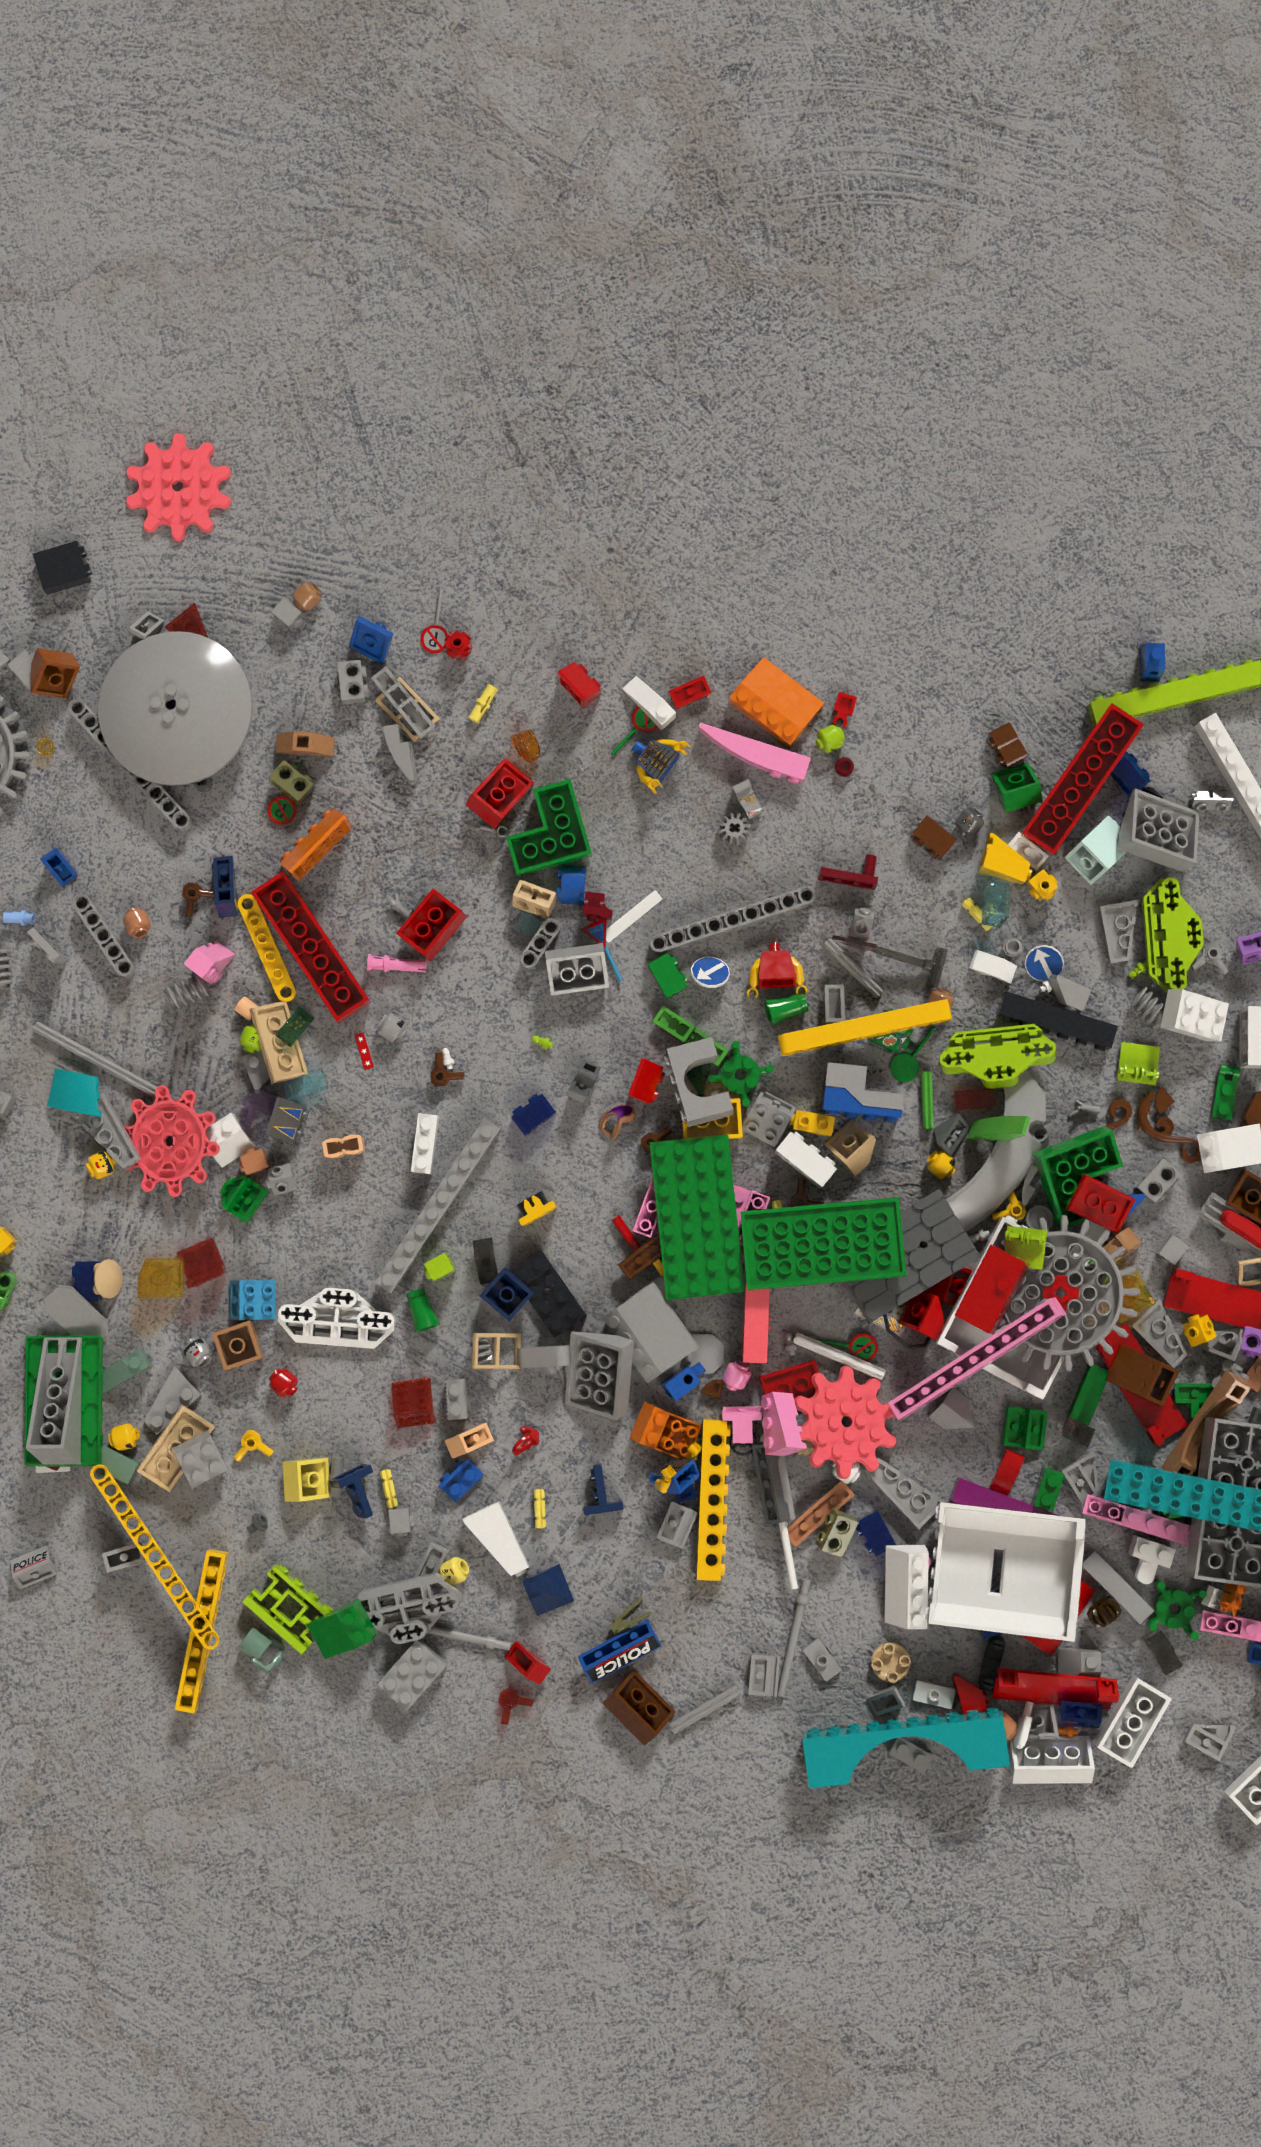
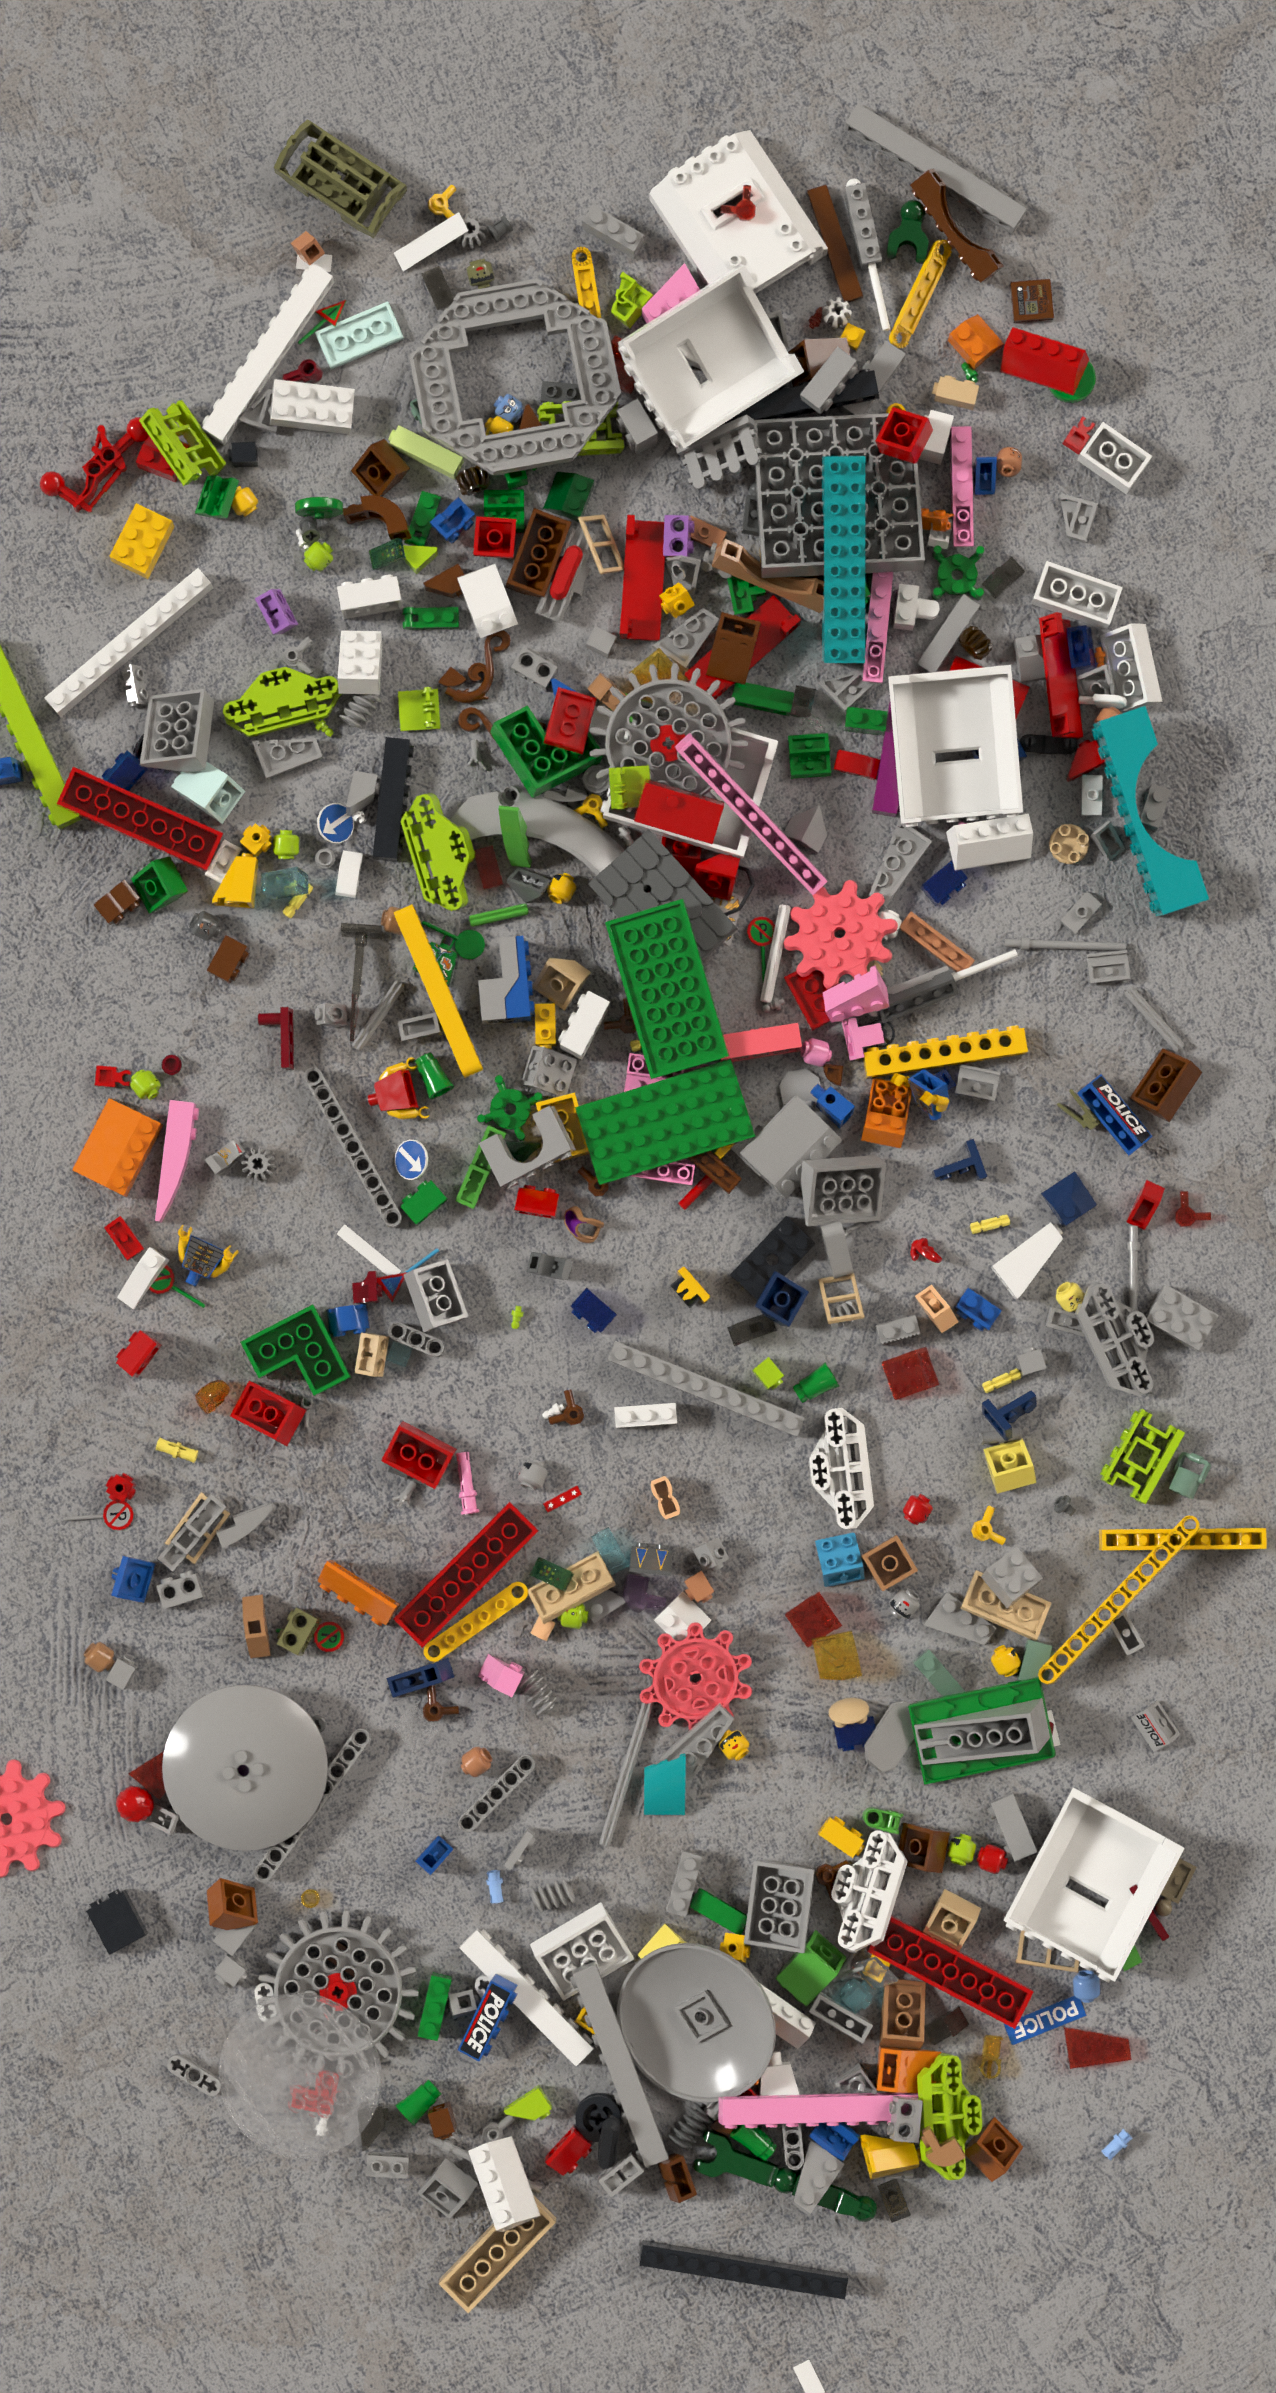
camera: 100 degrees left, 0 degrees up
green slope [220,1175,269,1224] -> none
green slope [306,1598,377,1659] -> none
olive brick [816,1508,859,1558] -> none
none -> red hair [116,1786,154,1823]
none -> lime head [273,830,299,859]

